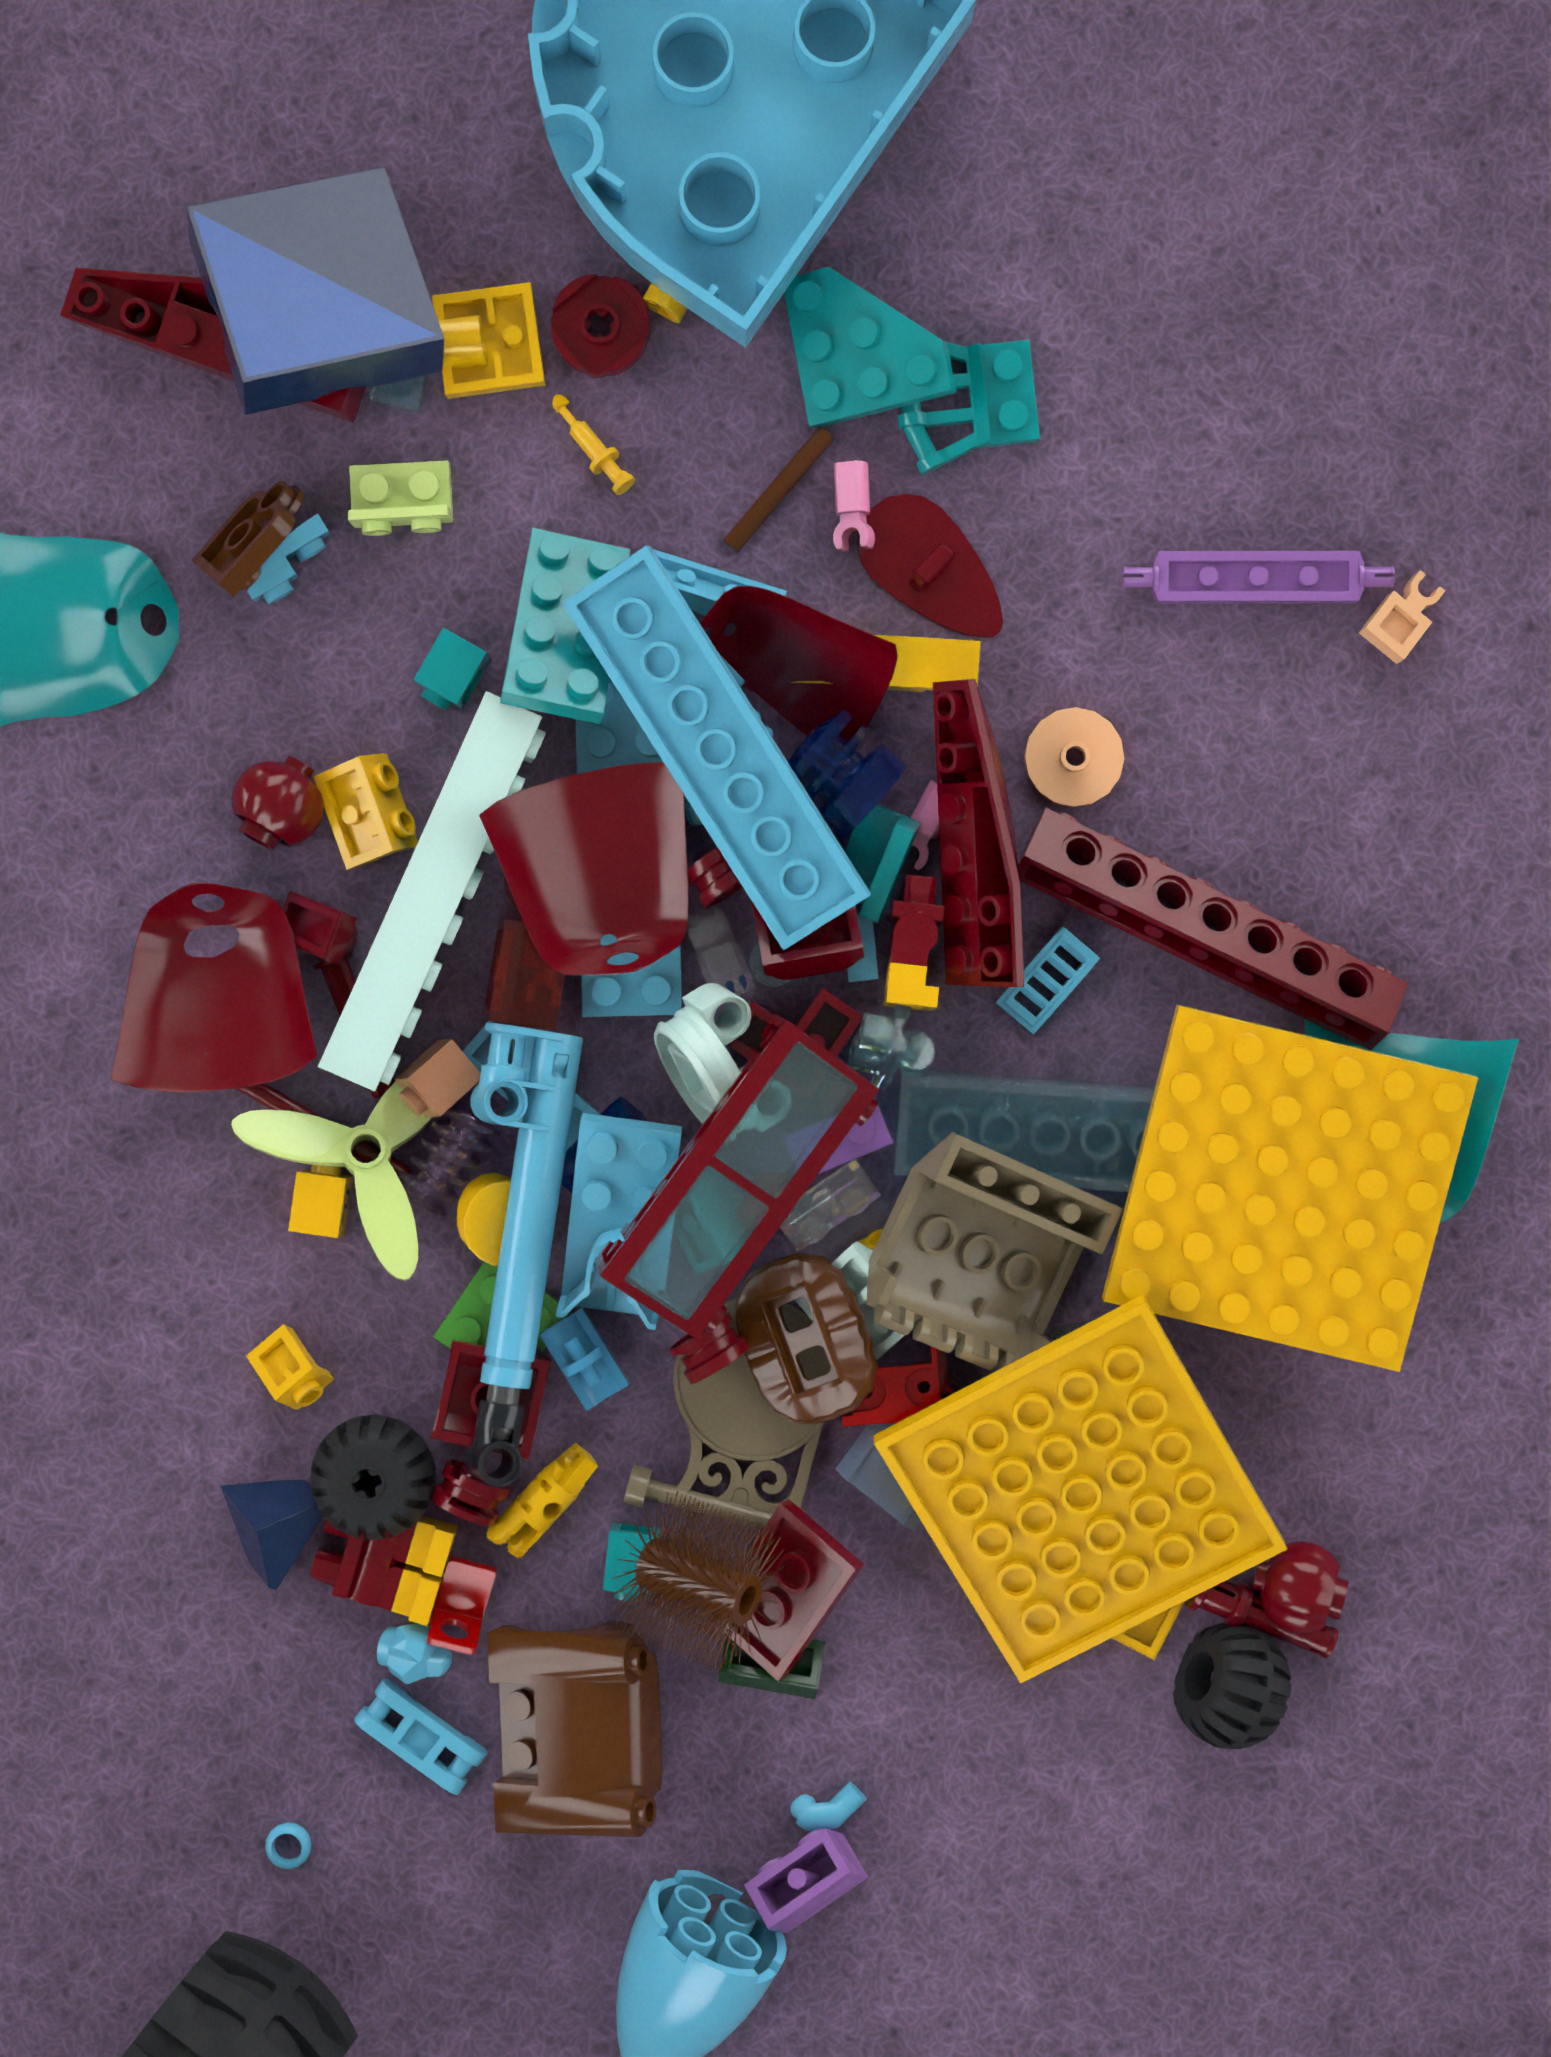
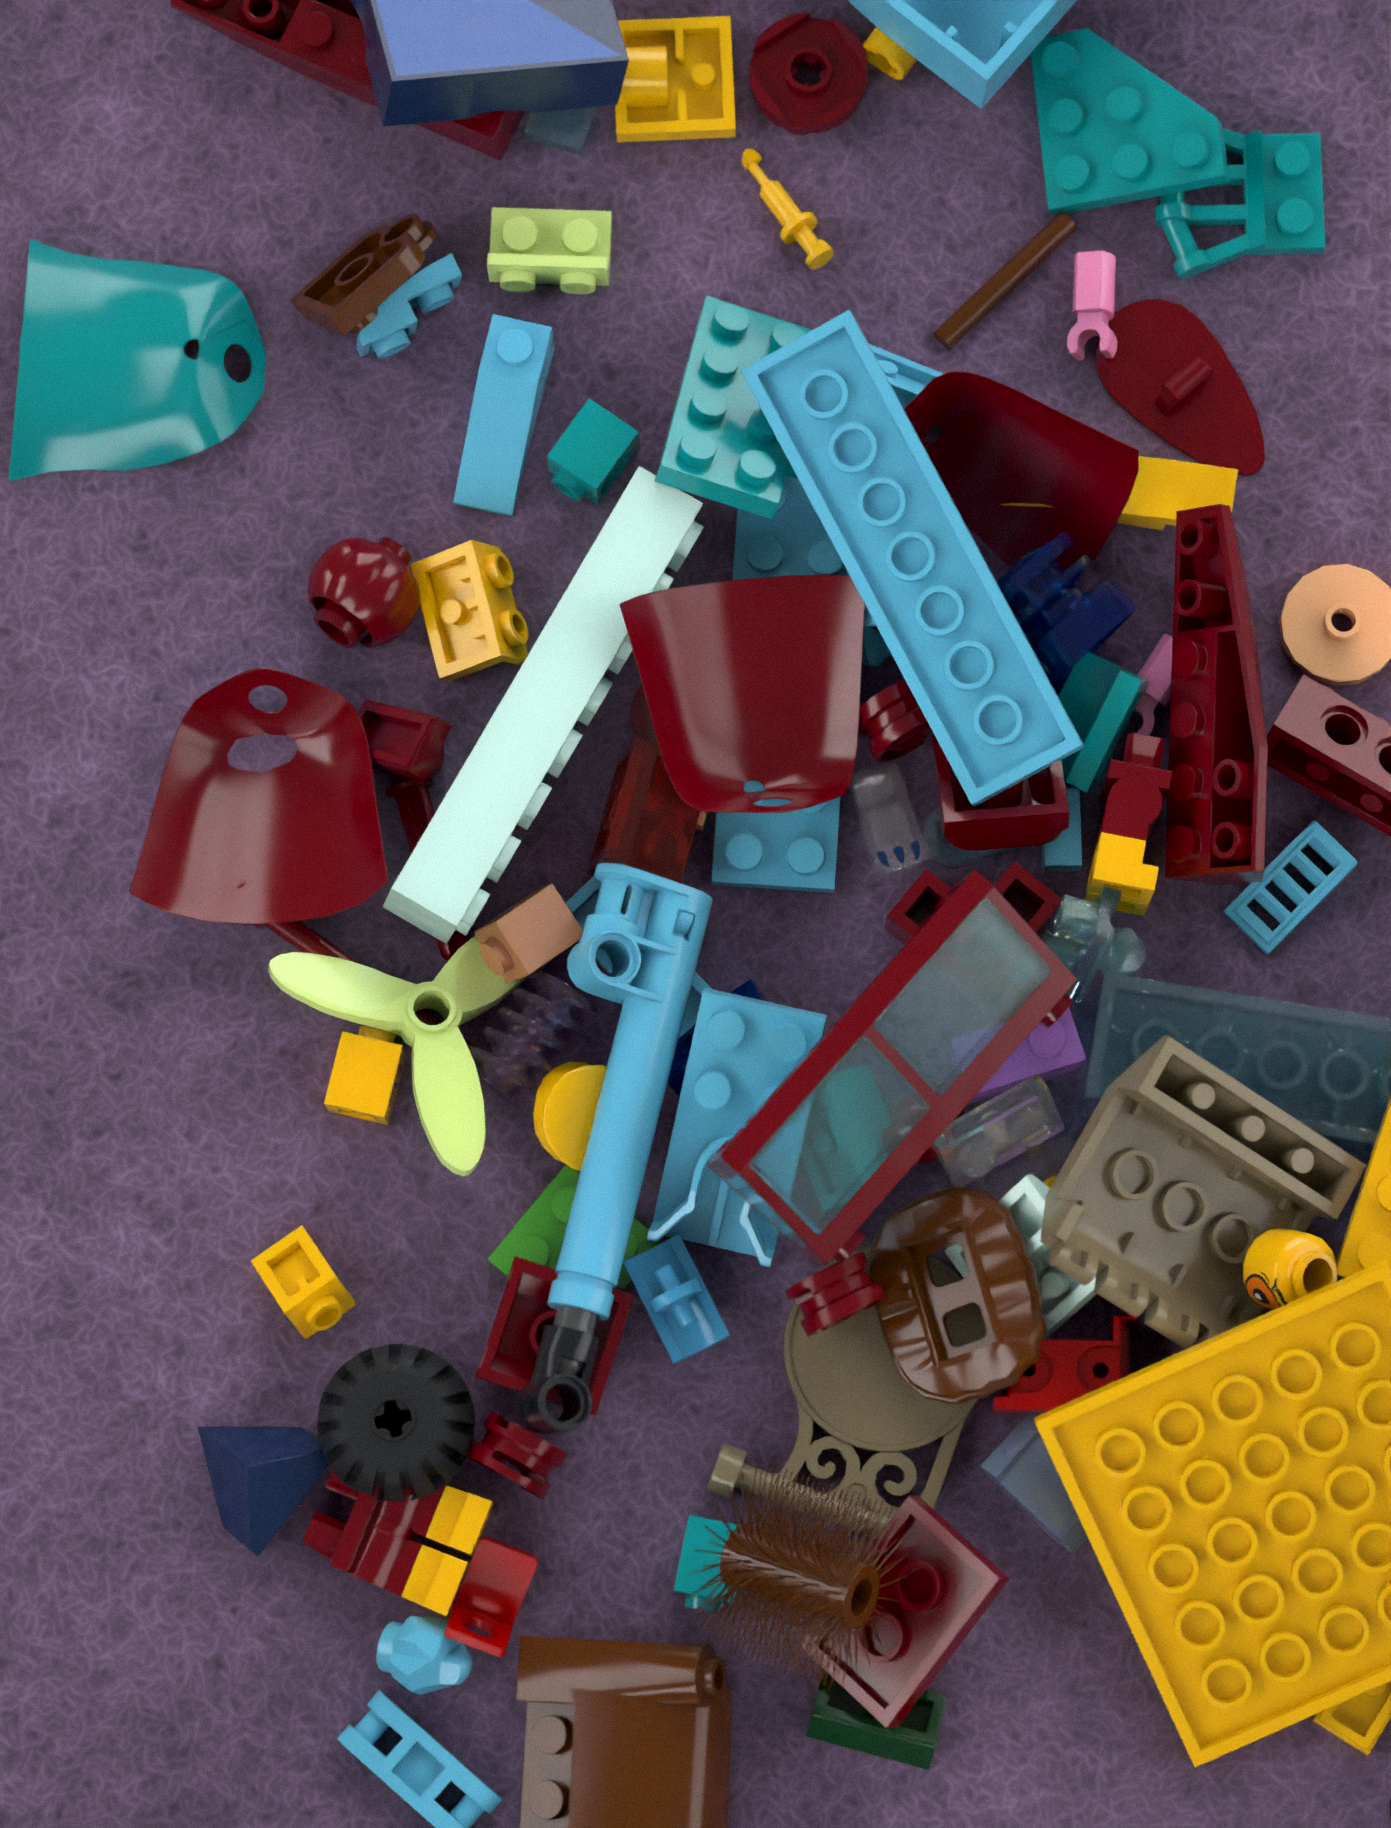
camera: 10 degrees right, 10 degrees down
yellow hinge [486,1443,598,1558] -> none
light aqua piece [654,983,789,1139] -> none
none -> medium azure slope [453,314,555,517]
none -> yellow head [1243,1228,1337,1310]

